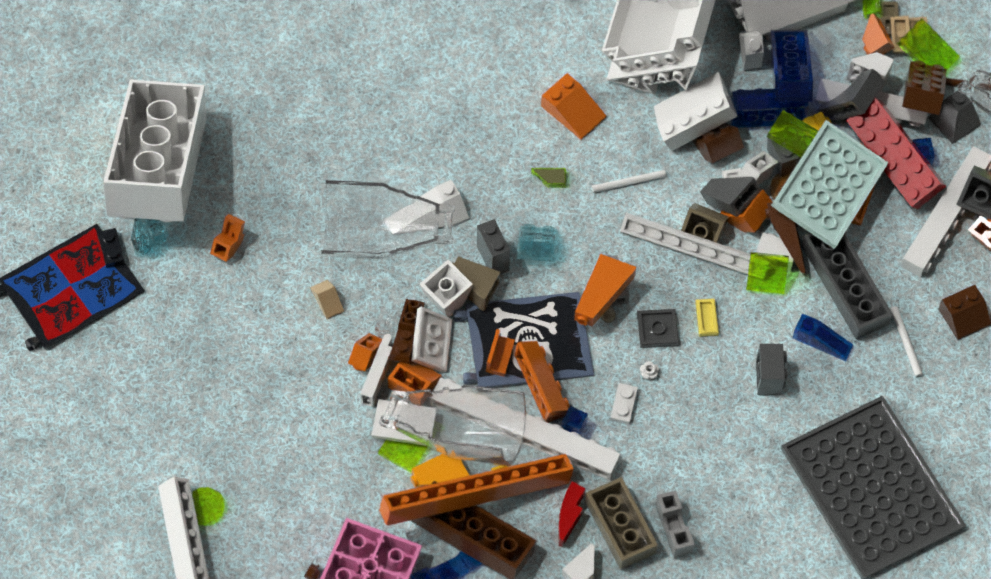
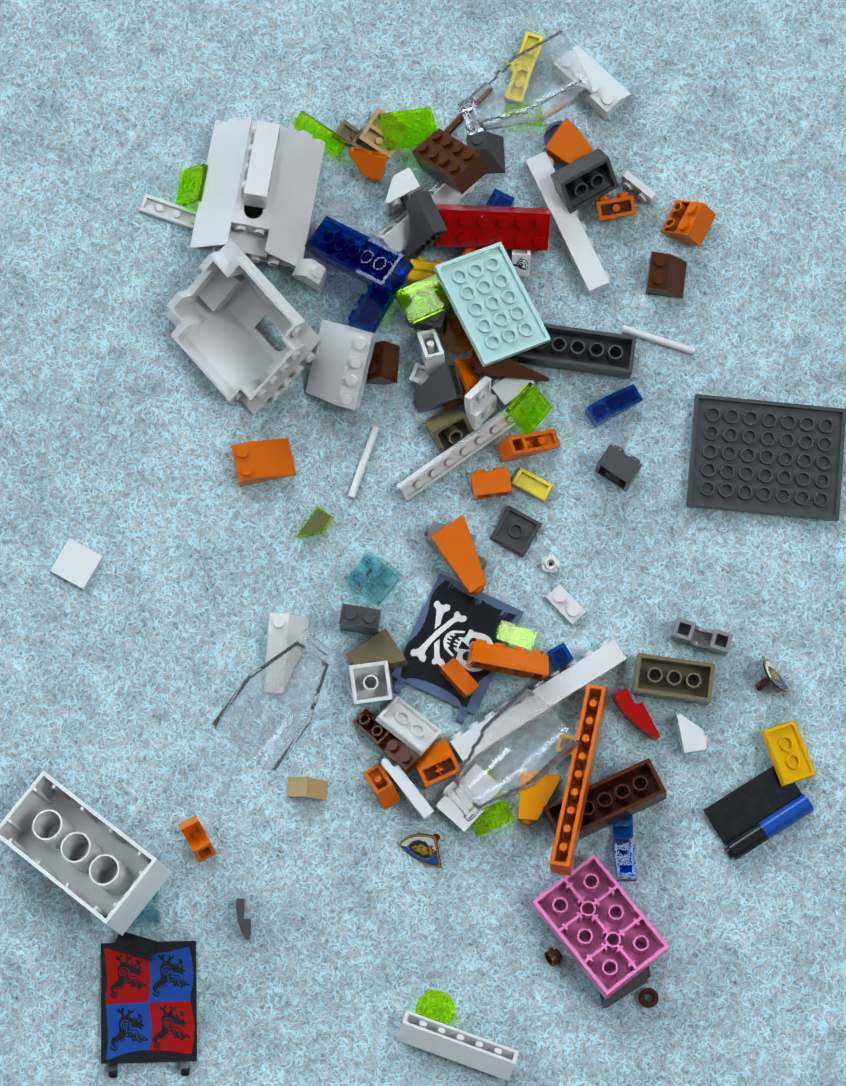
camera: 60 degrees left, 15 degrees up
none -> white tile [50,538,103,590]
none -> dark grey slope [236,898,251,940]
none -> shield [399,833,442,868]
none -> white slope [464,376,497,431]
none -> orange brick [470,467,512,500]
none -> clear neon green tile [494,620,537,651]
none -> orange slope [497,429,560,463]
none -> white brick [511,249,531,278]

